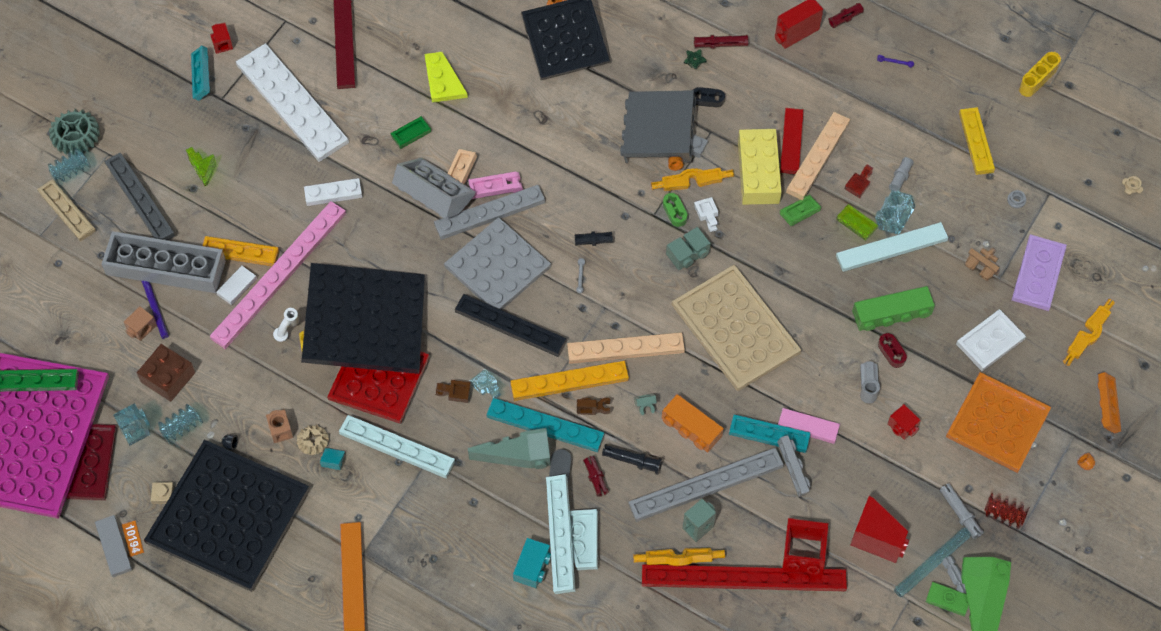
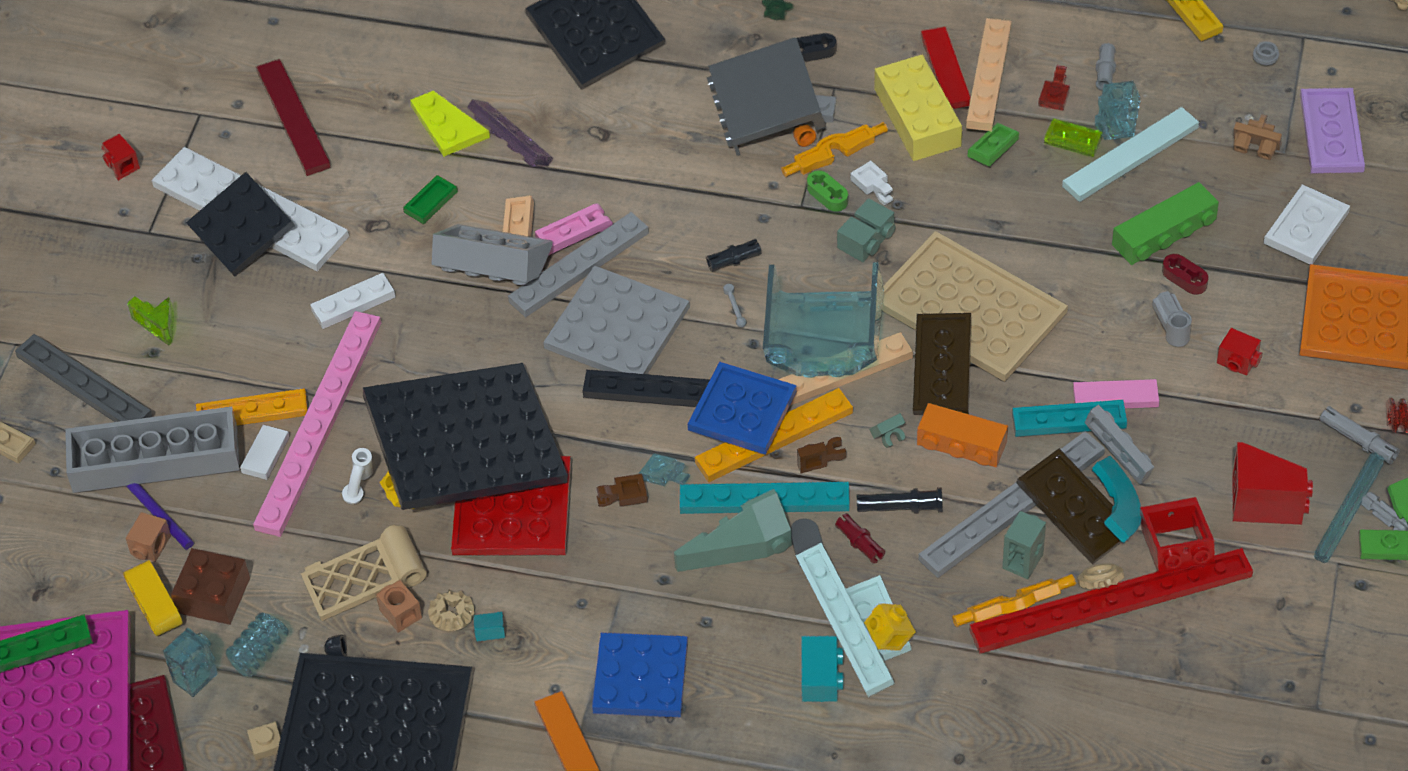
camera: 15 degrees left, 10 degrees down
teal plate [191,45,210,101] -> none
light aqua plate [339,415,455,479] -> none
none -> yellow beam [123,560,183,637]
none -> black plate [186,172,295,277]
none -> tan piece [301,525,426,621]
none -> clear purple plate [467,99,553,167]
none -> blue plate [592,633,688,717]
none -> blue plate [687,362,797,455]
none -> clear light blue windscreen [763,262,884,378]
none -> yellow brick [864,603,916,651]
none -> dark brown tile [913,313,972,415]
none -> dark brown tile [1016,448,1122,565]
none -> tan gear [1077,564,1124,590]
none -> teal tile [1092,456,1141,543]

